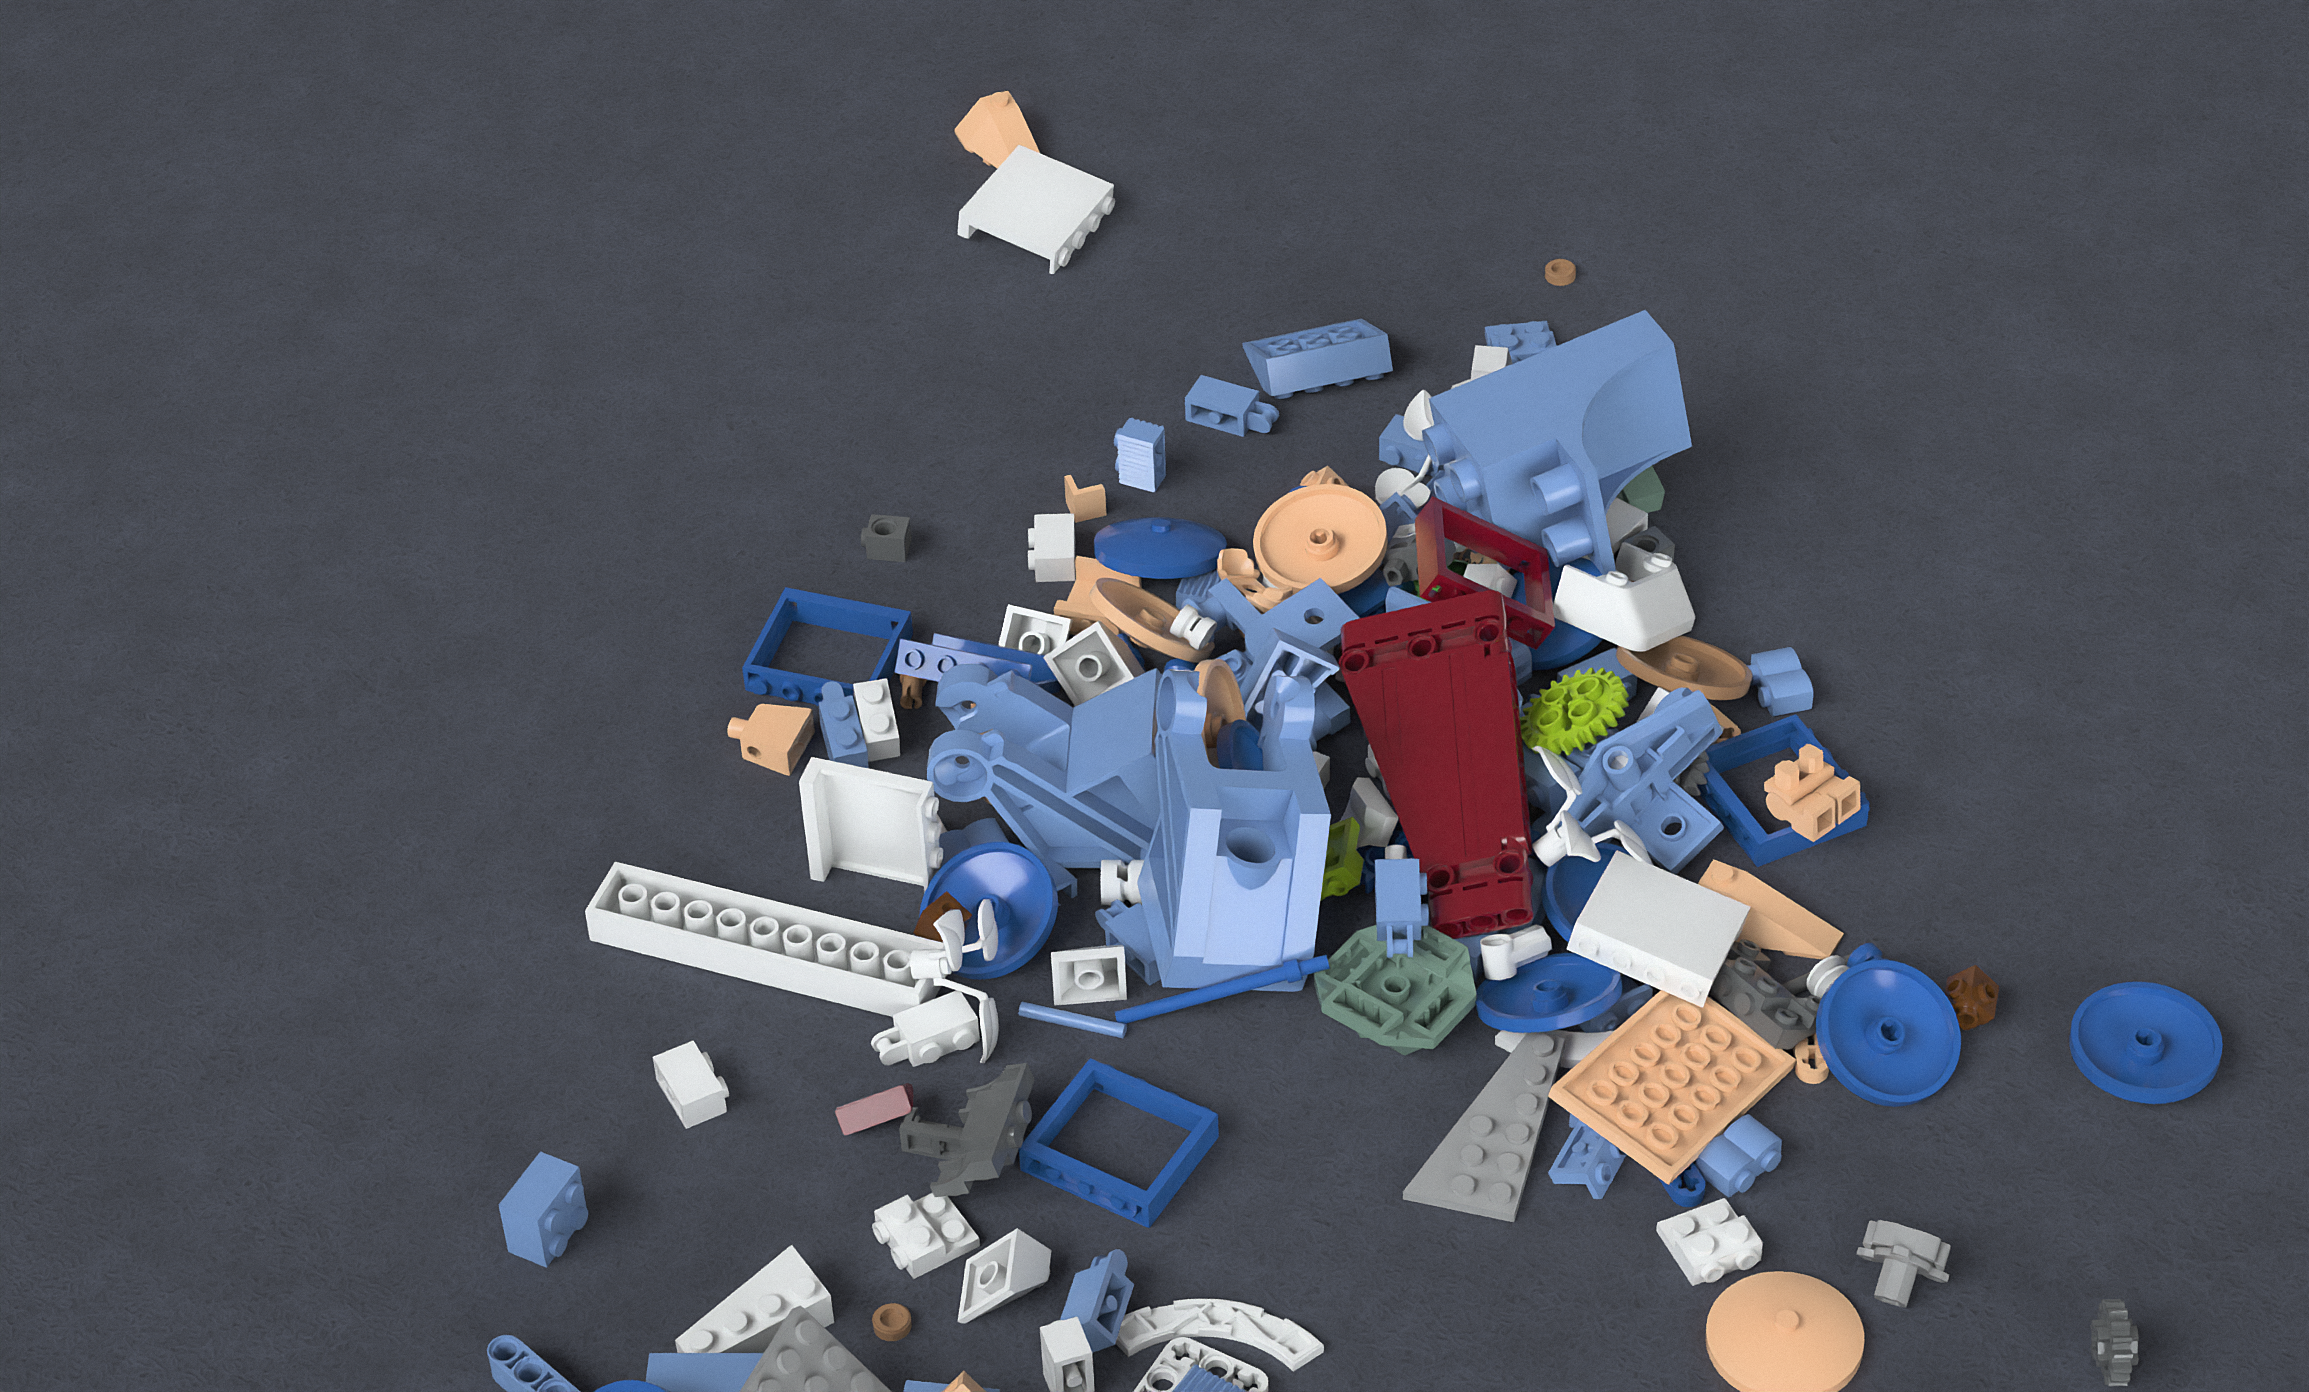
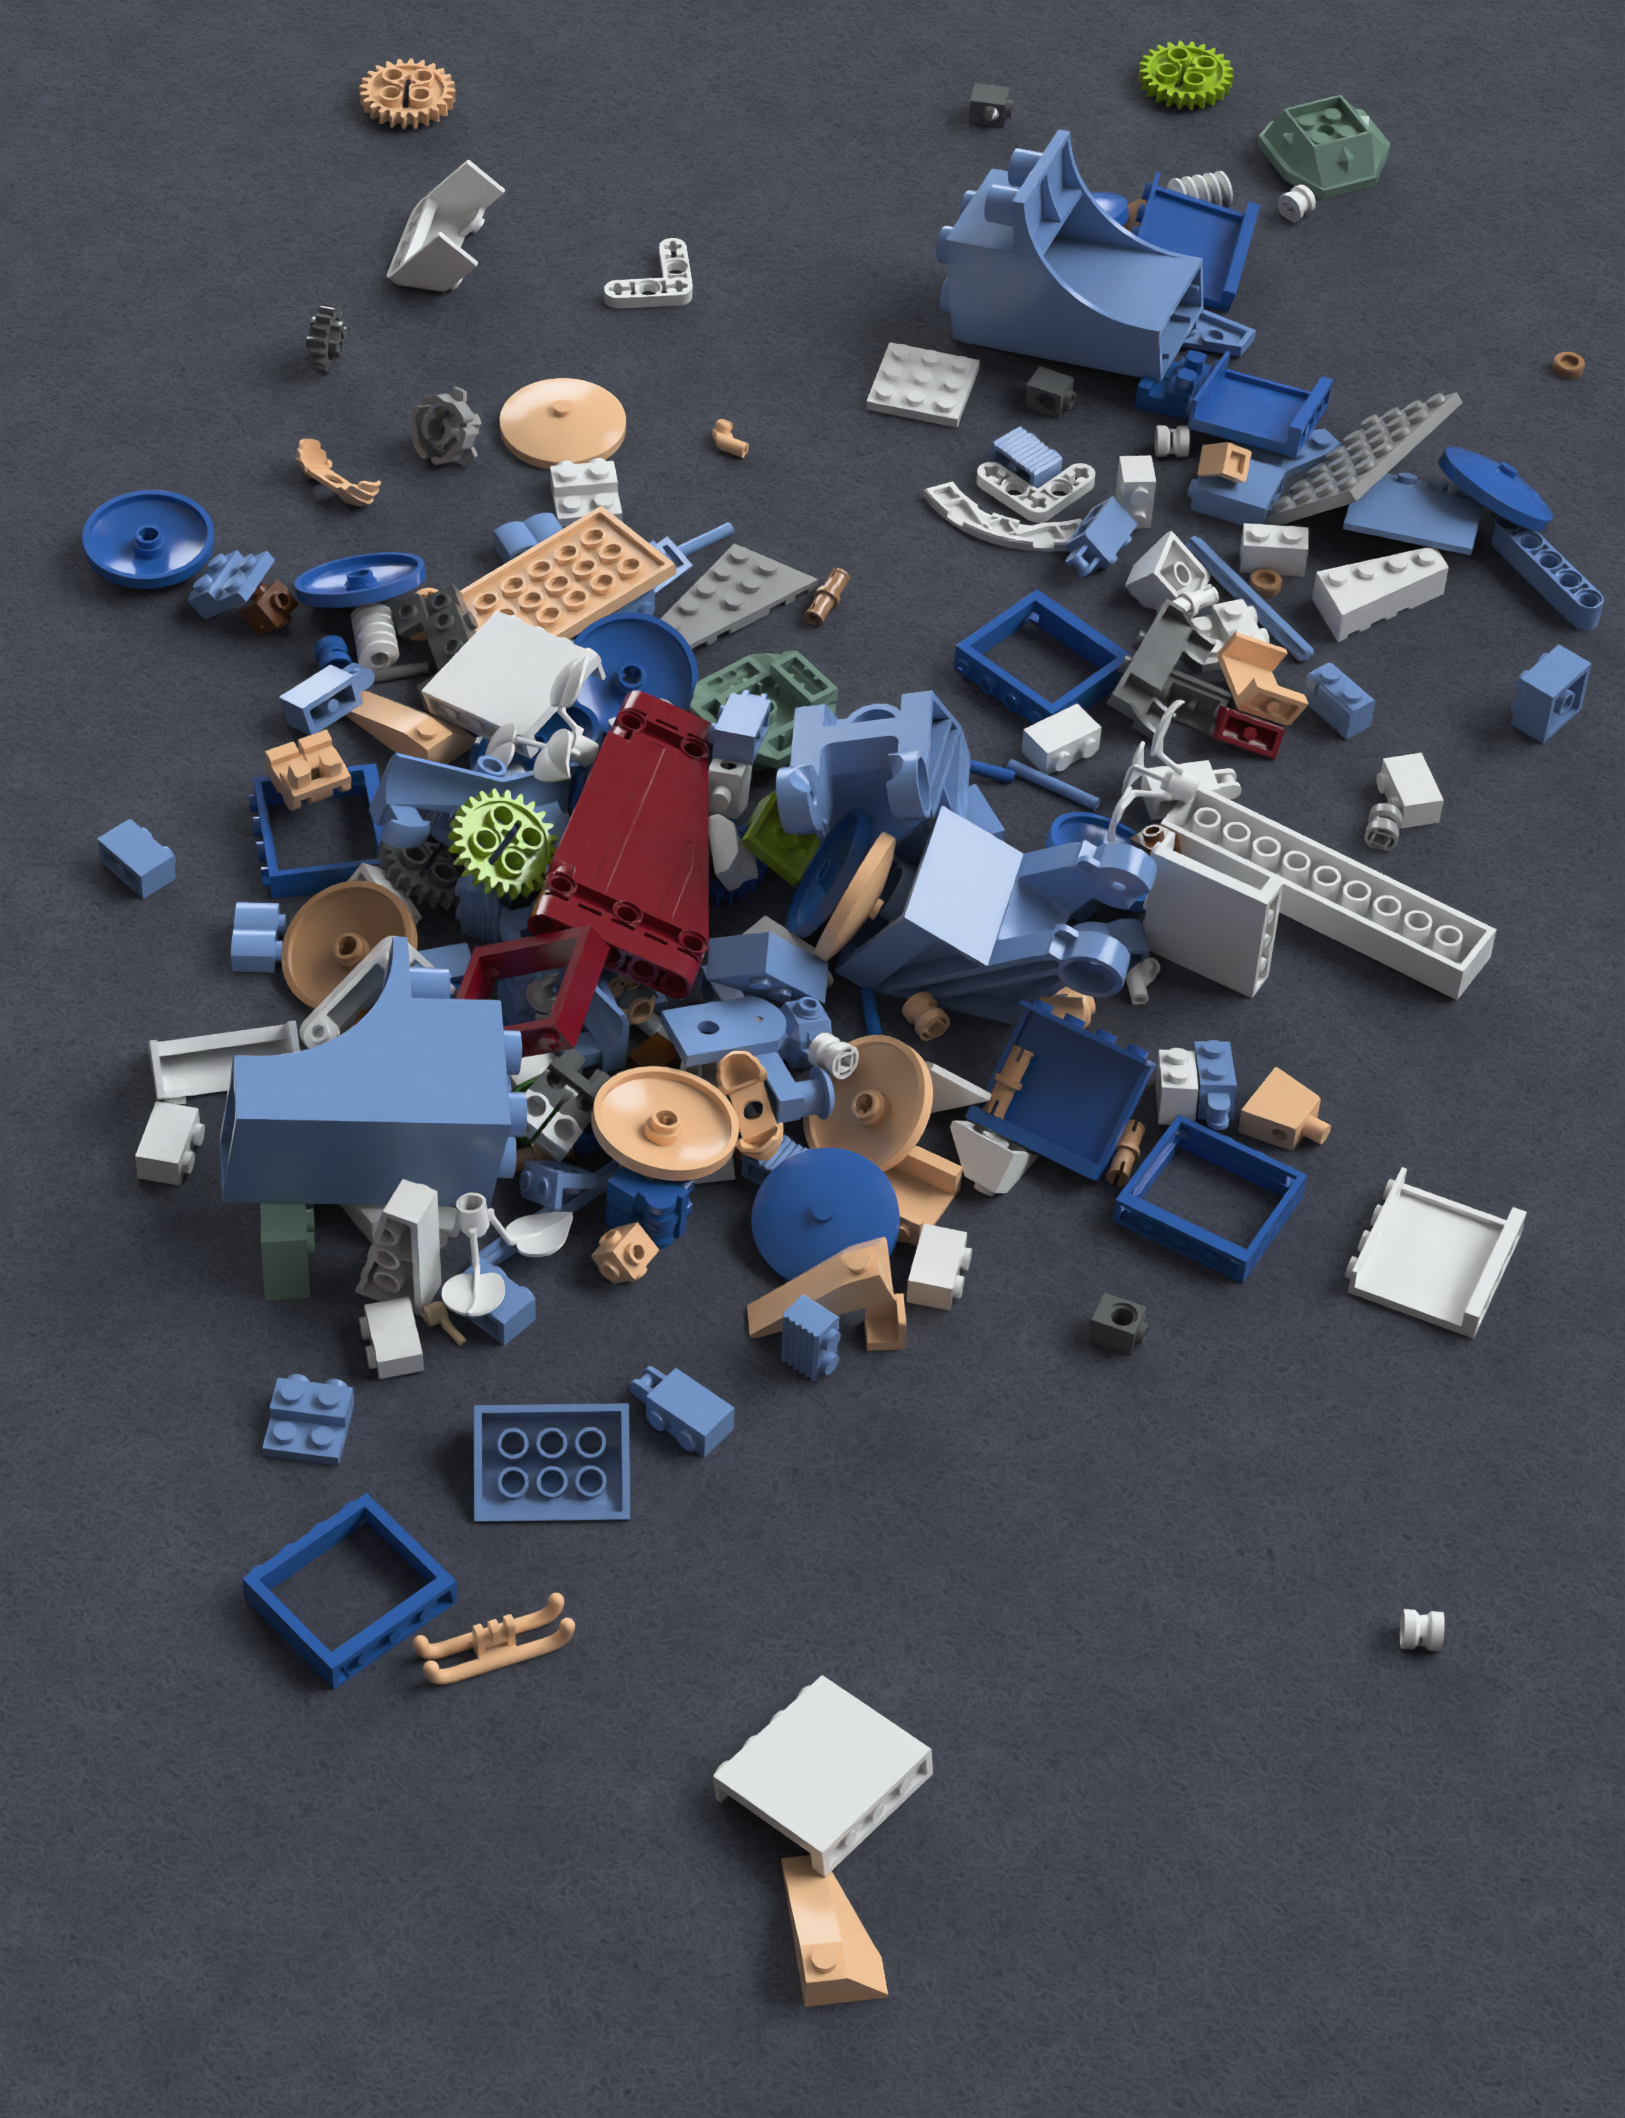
camera: 170 degrees left, 5 degrees up
white slope [1051,945,1127,1005] -> none
medium nougat tile [1545,259,1576,286] -> none
none -> medium blue brick [97,819,176,899]
none -> white brick [135,1101,205,1186]
none -> white windscreen [148,1020,300,1105]
none -> medium blue plate [187,550,275,619]
none -> blue window [242,1493,458,1690]
none -> medium blue brick [279,663,375,735]
none -> light nougat piece [295,439,381,507]
none -> light nougat piece [413,1593,575,1685]
none -> medium blue bar [677,522,734,557]
none -> light nougat arm [712,419,749,458]
none -> light nougat wedge [747,1237,894,1338]
none -> medium nougat pin [804,568,850,627]
none -> medium nougat pin [982,1044,1034,1119]
none -> white brick [1021,704,1102,775]
none -> white pin [1157,584,1219,618]
none -> medium blue axle [1185,536,1314,662]
none -> light nougat panel [1216,632,1309,726]
none -> white brick [1240,523,1308,577]
none -> medium blue brick [1303,663,1375,739]
none -> white panel [1345,1167,1527,1339]
none -> light grey wheel [1364,803,1403,851]
none -> white wheel [1400,1609,1444,1652]

